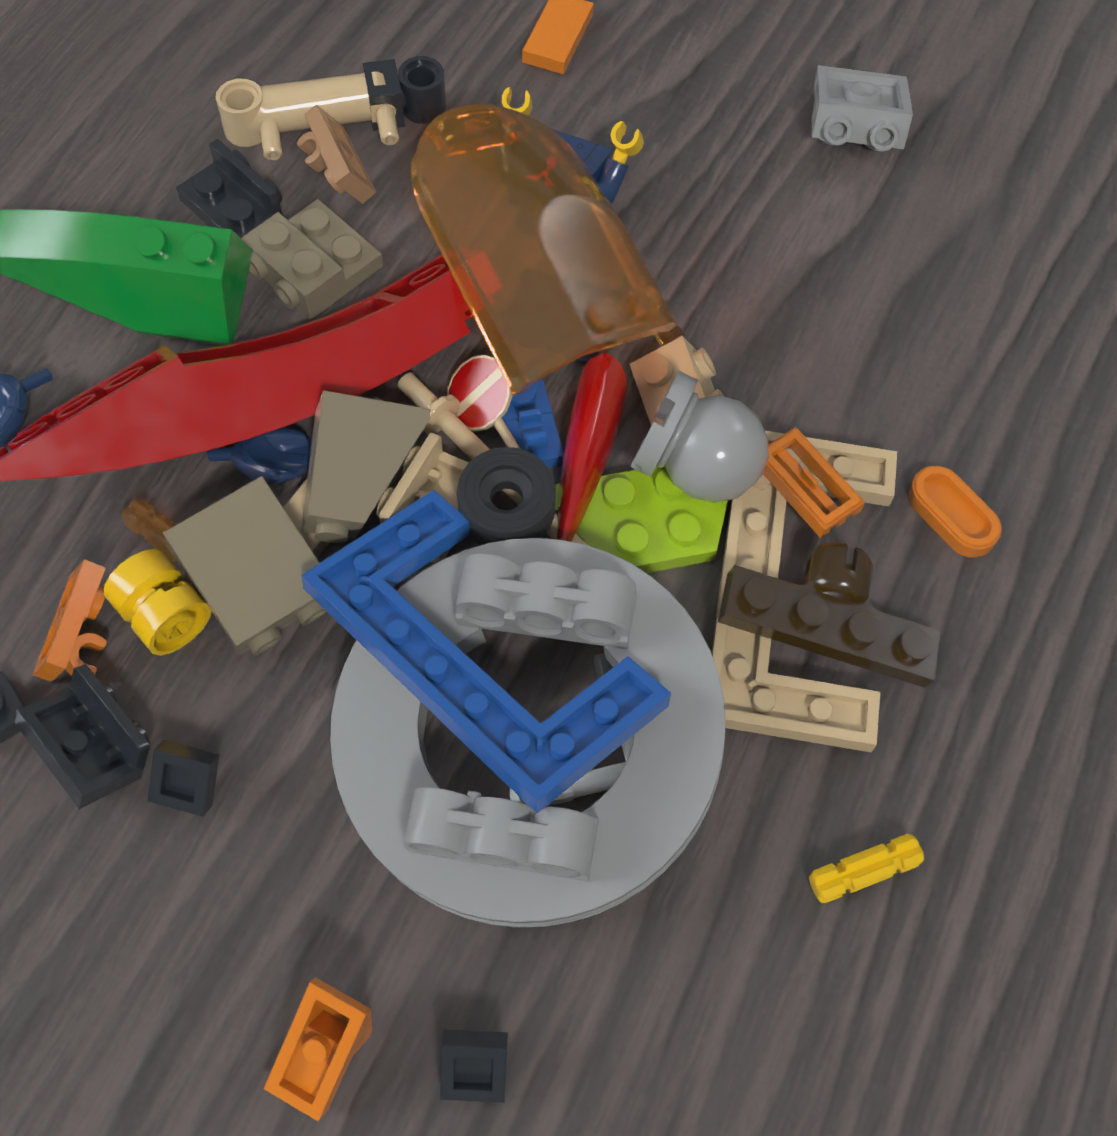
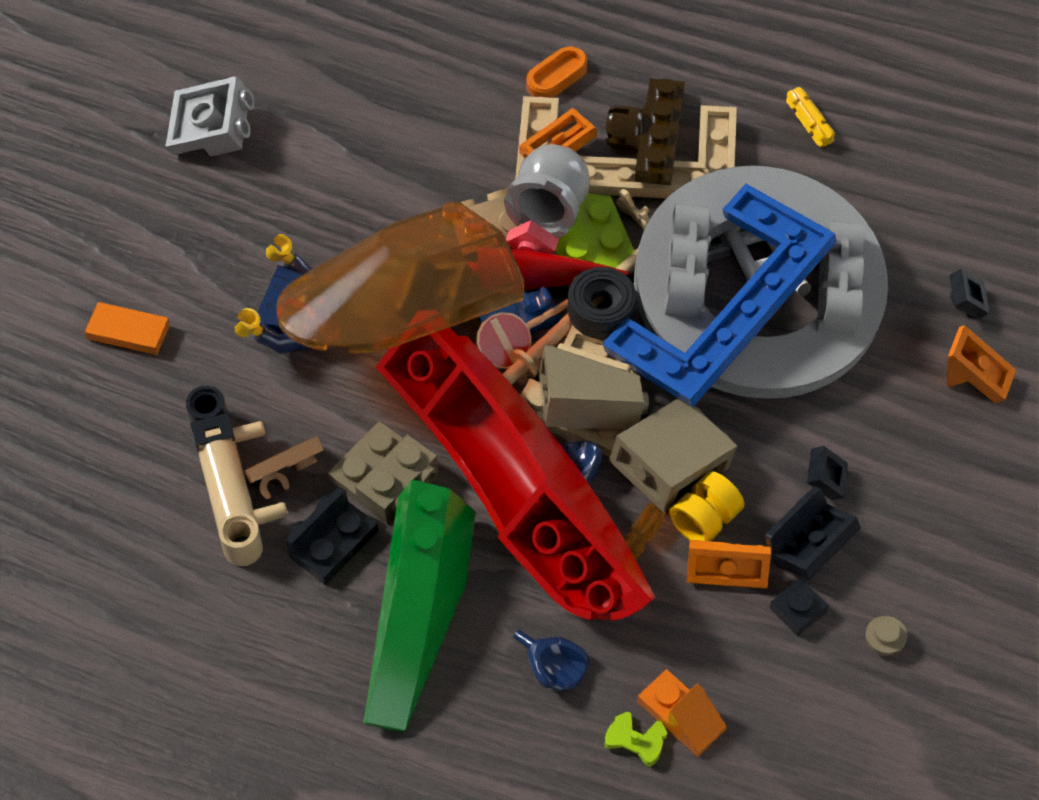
camera: 90 degrees left, 5 degrees down
none -> coral plate [505,220,559,254]
none -> tan piece [616,189,650,232]

